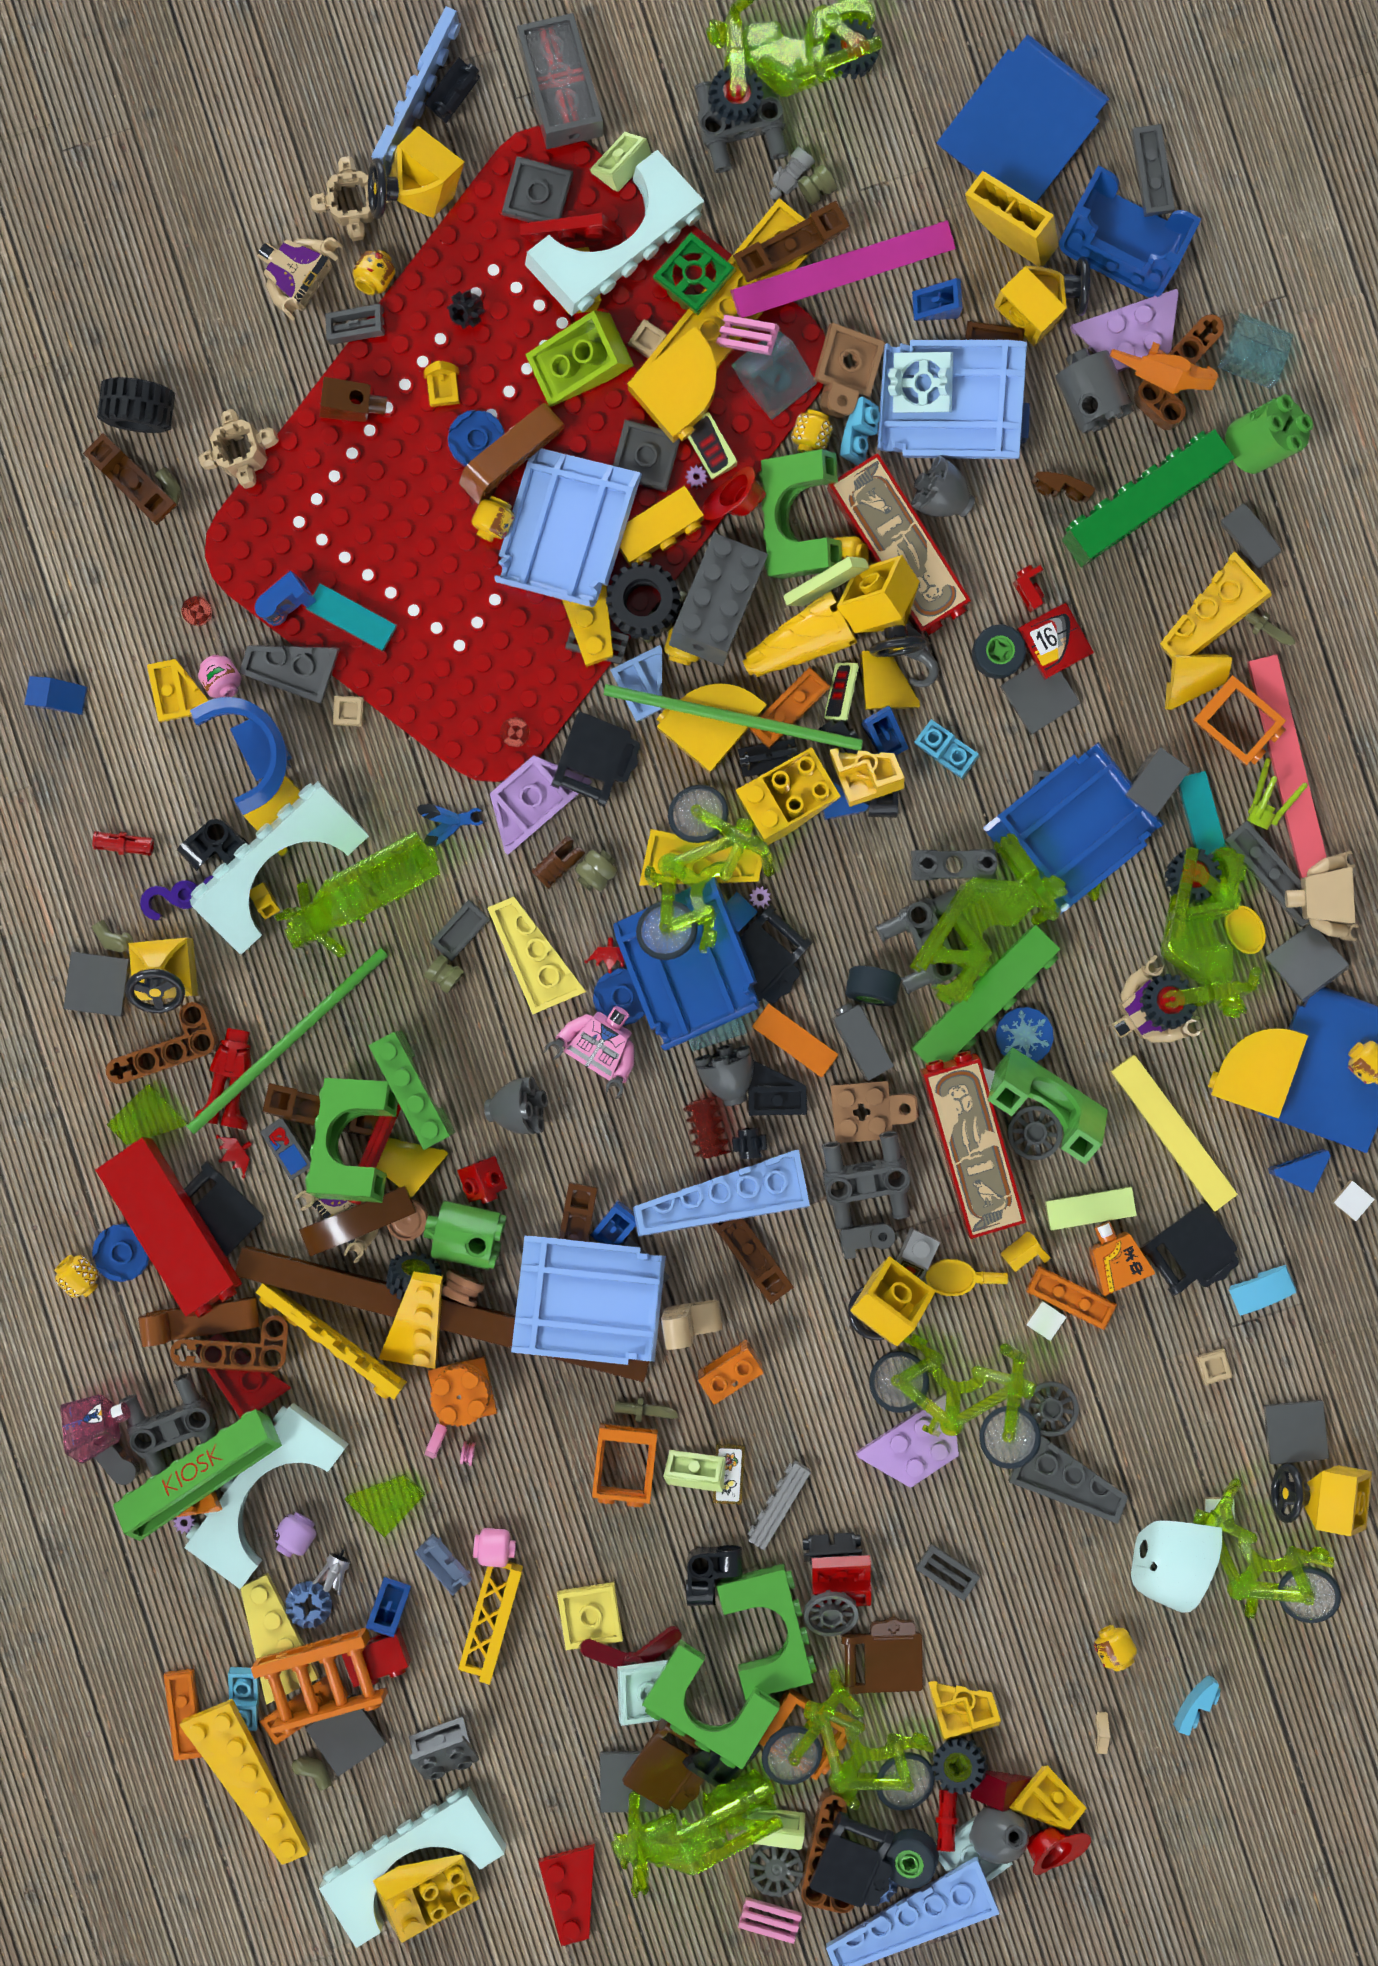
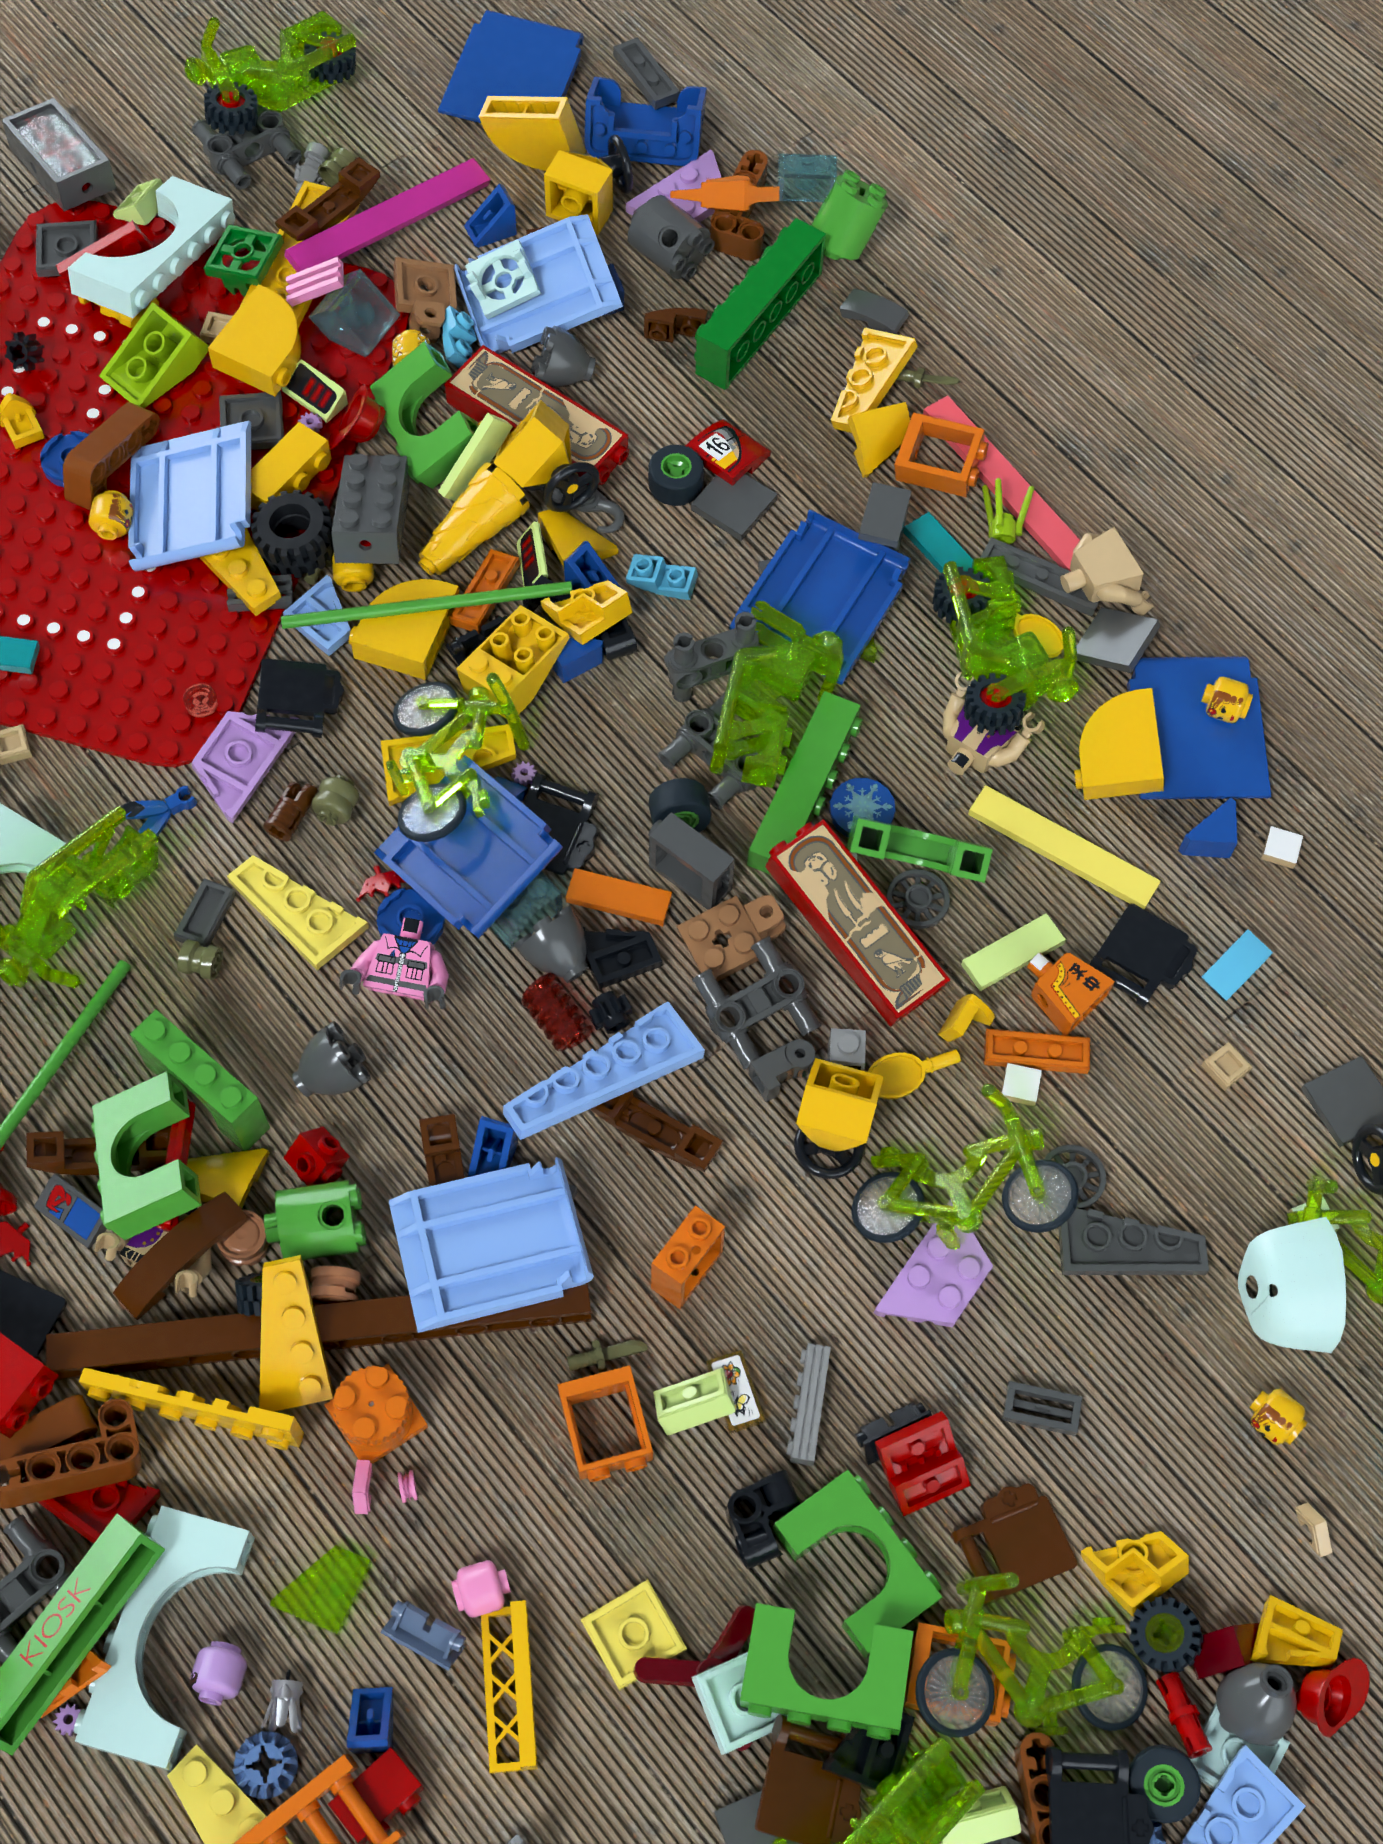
camera: 25 degrees left, 25 degrees down
tan beam [661,1300,723,1350] -> none
dark grey wheel [804,1590,859,1636] -> none
red bracket [1013,565,1044,613] -> none

